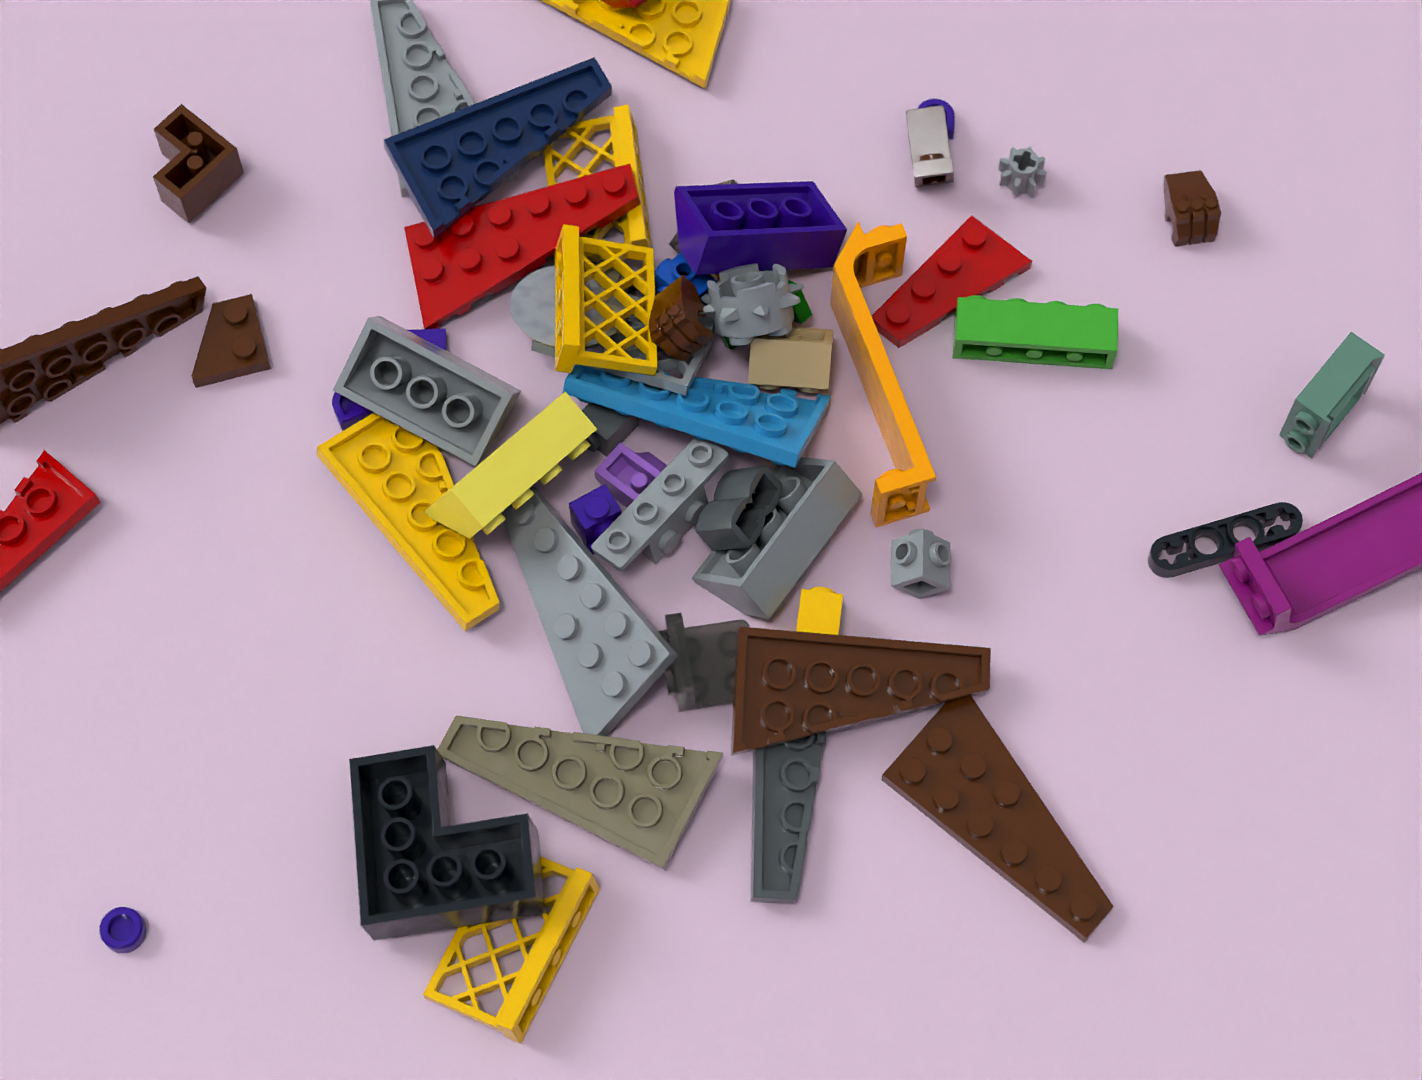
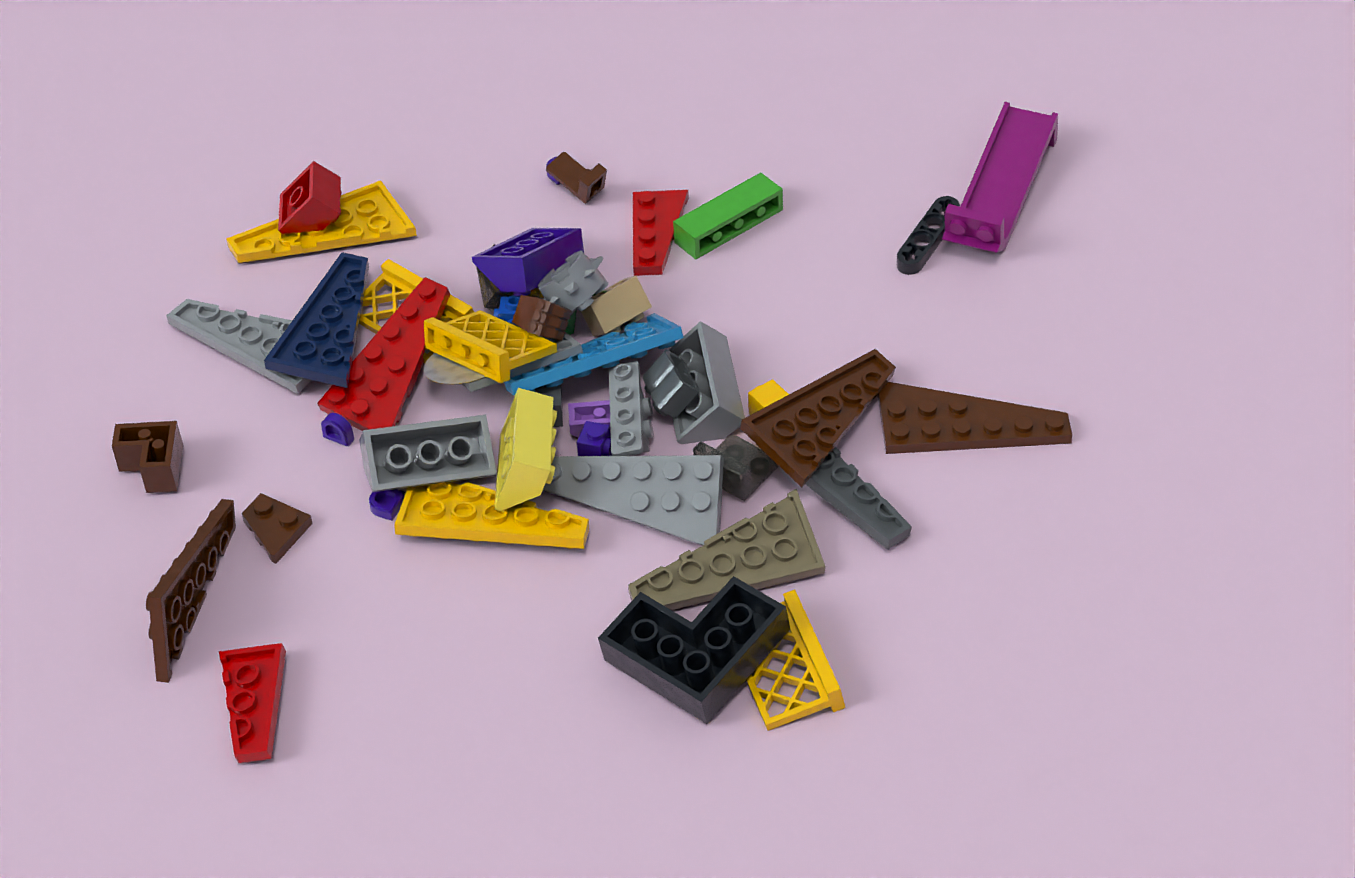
camera: 40 degrees left, 20 degrees down
dark purple tile [99,907,146,953] -> none
light orange panel [830,221,936,528] -> none
light grey brick [891,529,951,599] -> none
light grey gear [998,147,1047,196] -> none
reddish brown hand [1163,170,1221,247] -> none
sand green window [1279,332,1385,458] -> none
none -> dark purple tile [321,413,355,447]

